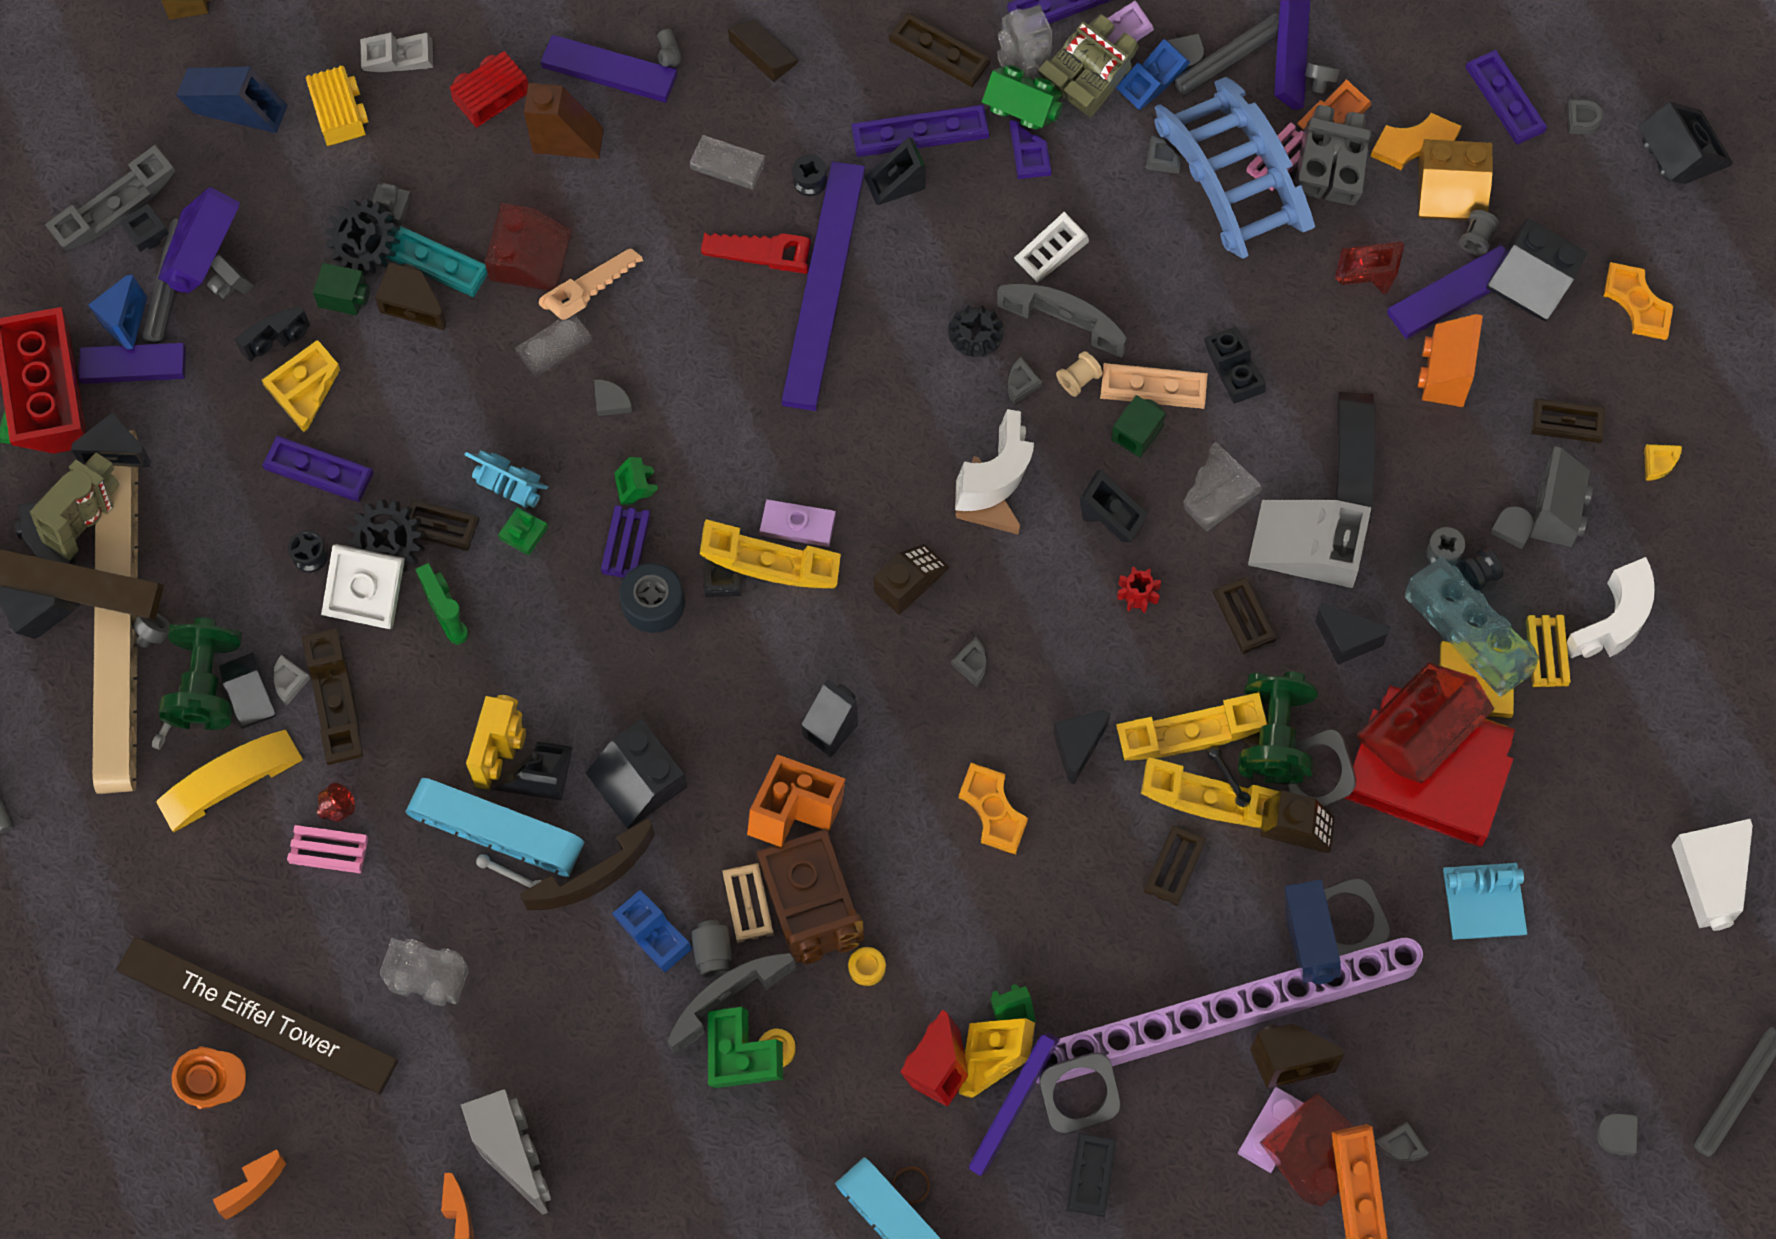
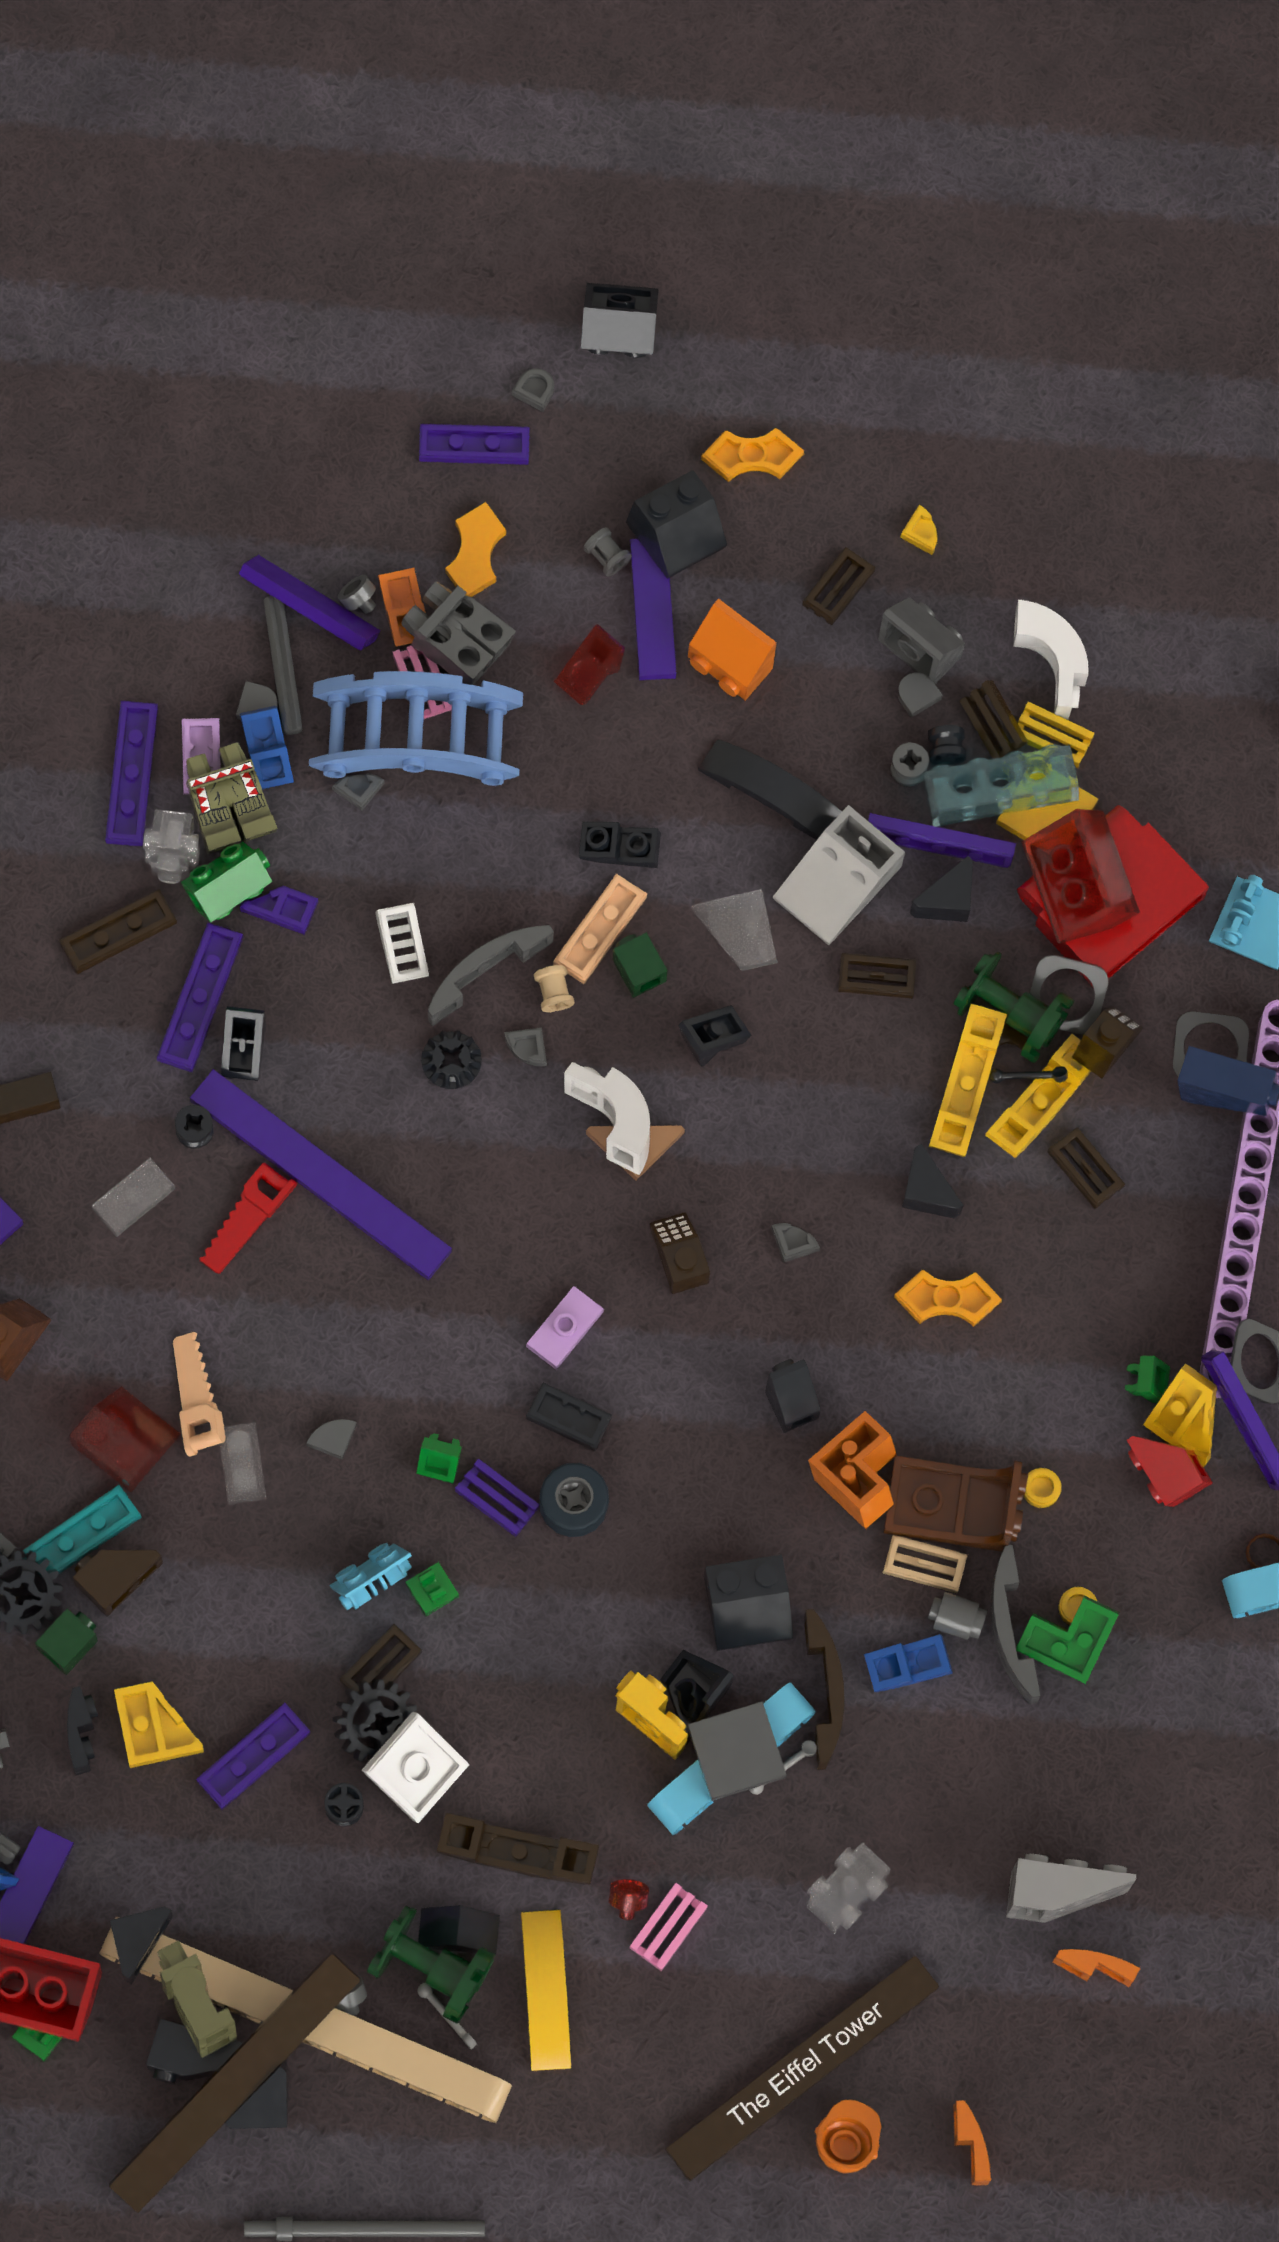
camera: 70 degrees left, 5 degrees up
light grey tile [274,655,310,705] -> none
green plate [415,563,469,645] -> none
yellow slope [700,519,841,588] -> none
red gear [1117,567,1161,613] -> none
slope [1418,139,1493,221] -> none
none -> dark grey tile [687,1702,787,1801]
none -> dark purple tile [868,813,1016,868]
none -> dark brown tile [960,680,1028,762]

